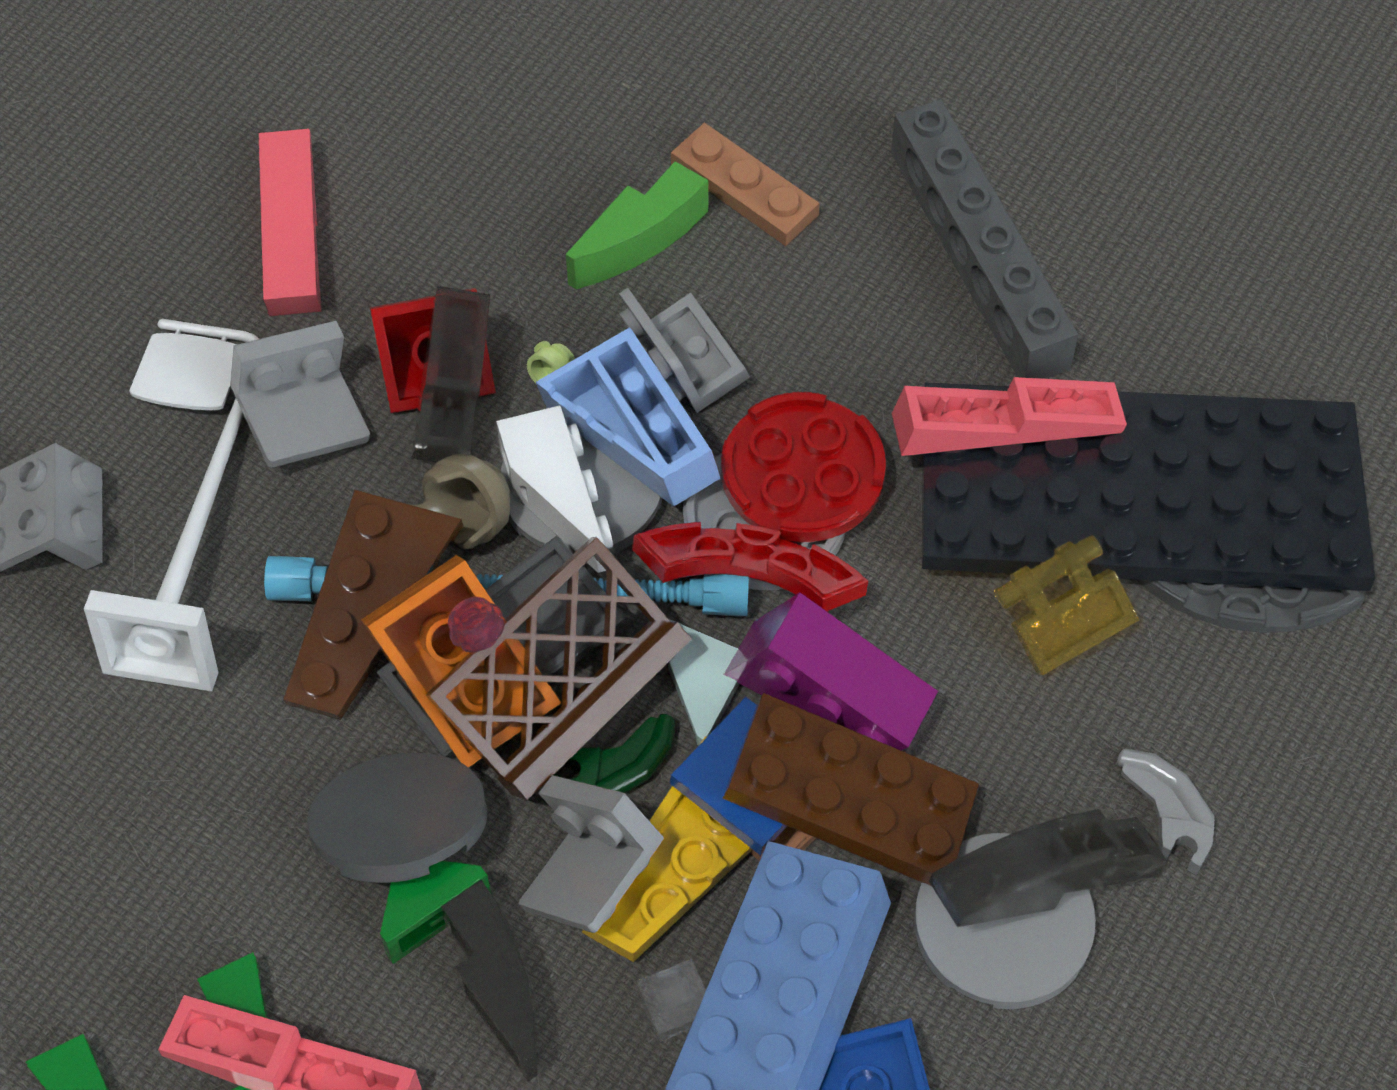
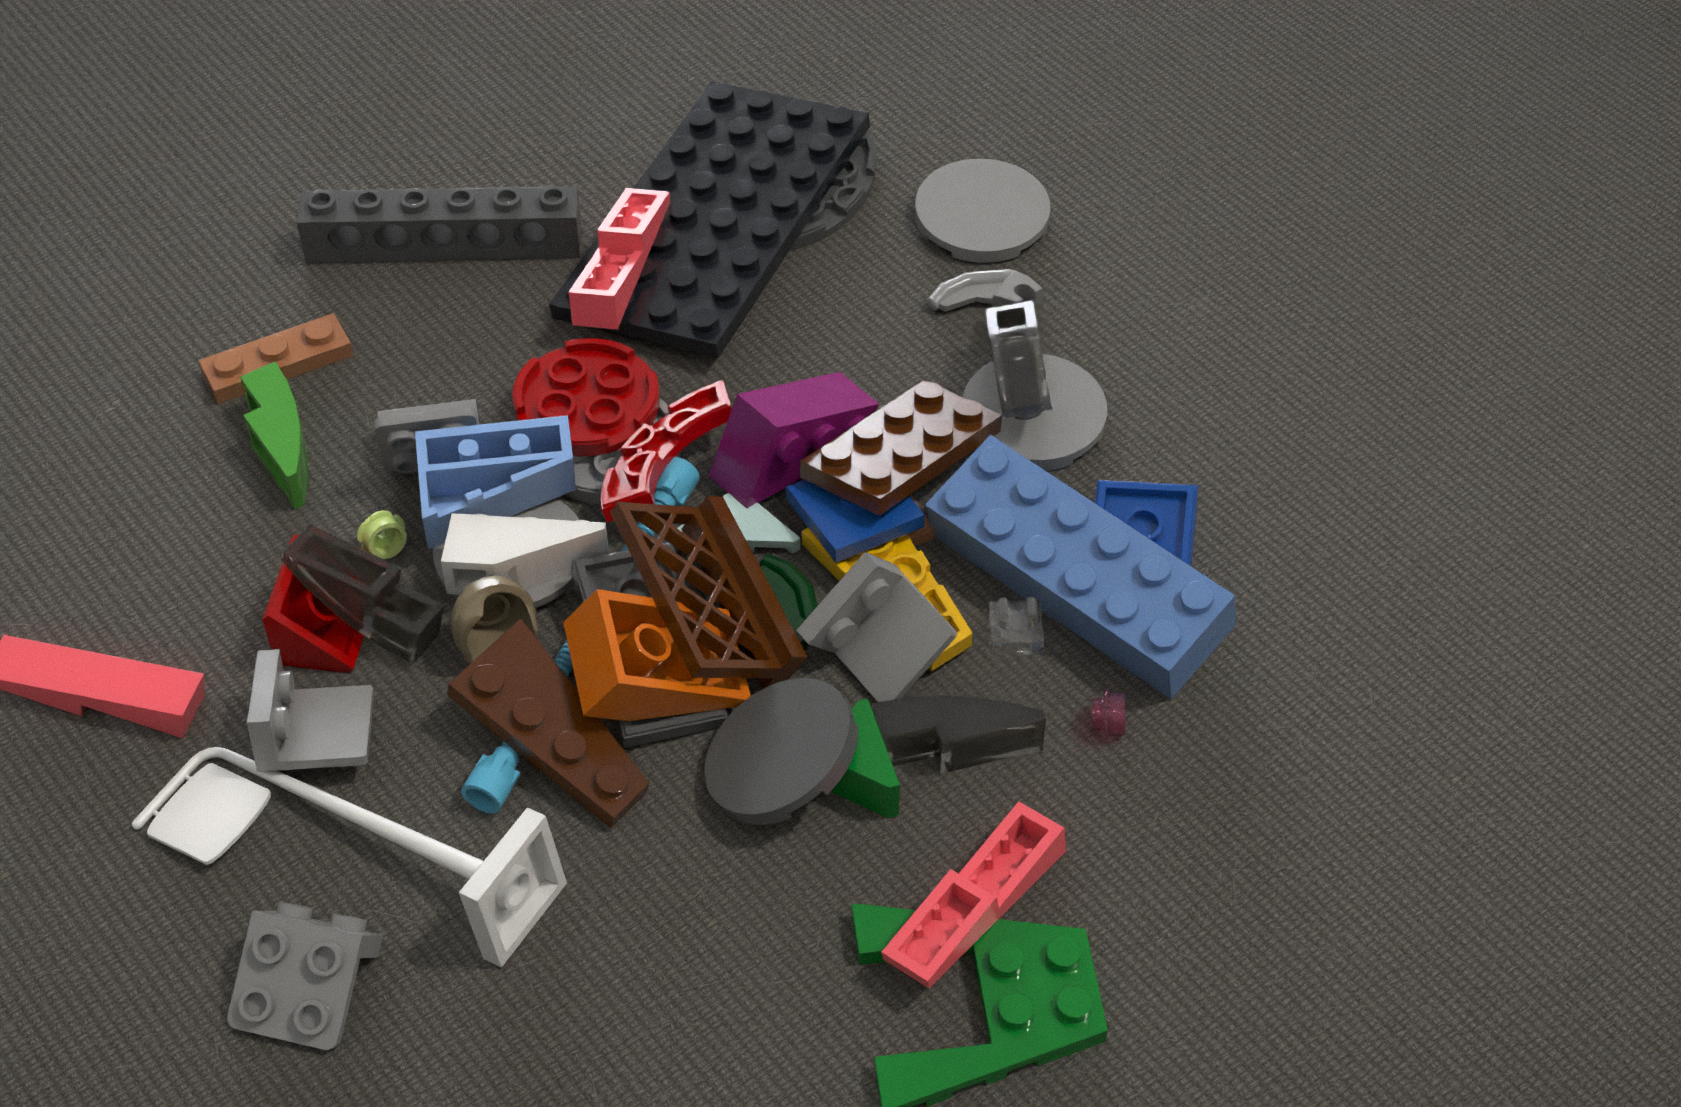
camera: 70 degrees left, 10 degrees down
clear pink plate [448,597,505,652] -> none
clear yellow plate [994,535,1139,676] -> none
none -> light grey tile [915,159,1050,263]

